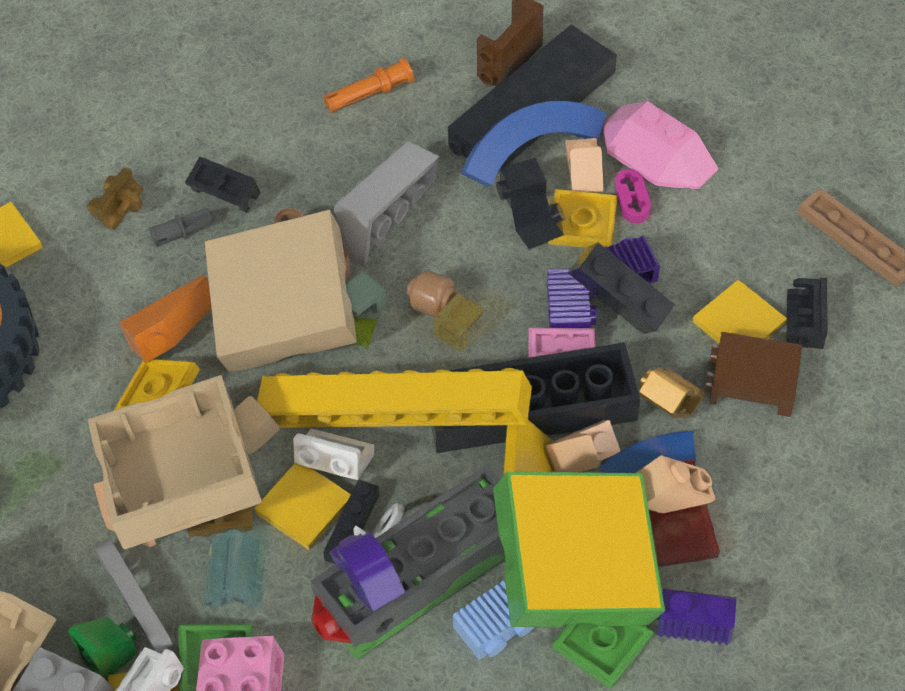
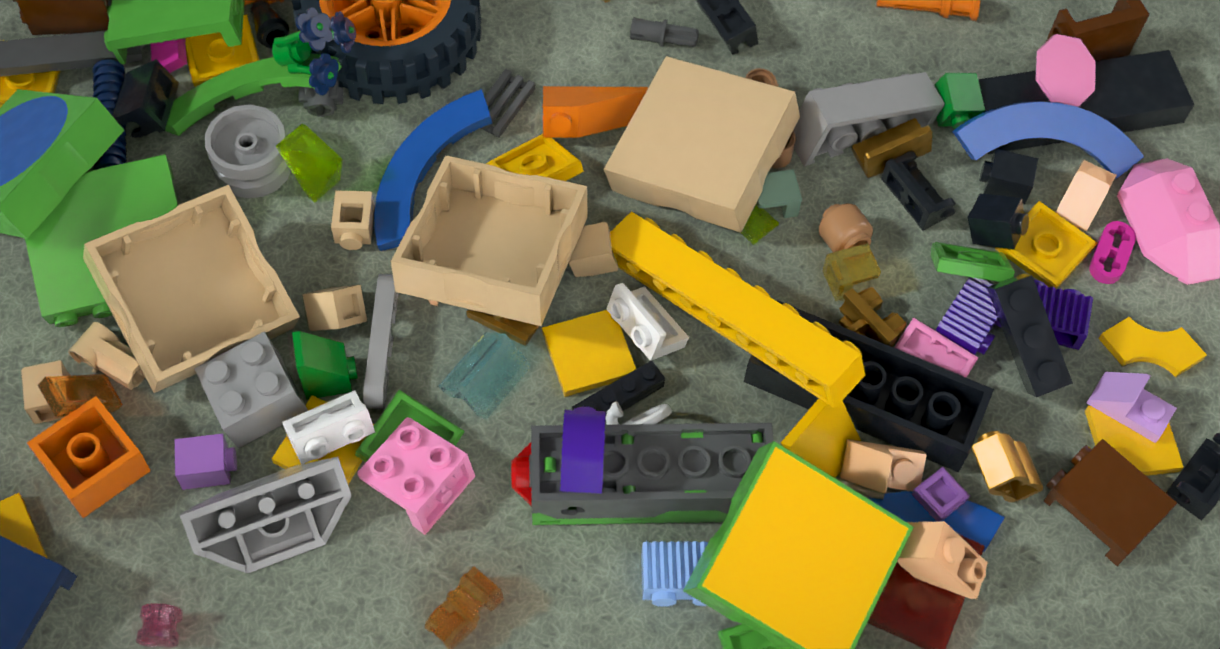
camera: 30 degrees right, 5 degrees up
none -> tan panel [303,284,367,331]
none -> tan brick [331,190,375,250]
none -> blue tile [374,89,493,251]
none -> dark grey tile [480,69,535,138]
none -> pearl gold hips [838,287,907,347]
none -> pearl gold panel [852,117,933,178]
none -> black hinge [881,151,956,231]
none -> medium lavender tile [912,467,970,522]
none -> bright green tile [931,242,1015,282]
none -> green brick [934,73,985,129]
none -> bright pink piece [1036,34,1096,107]
none -> lavender slope [1087,372,1177,443]
none -> yellow tile [1098,316,1207,377]

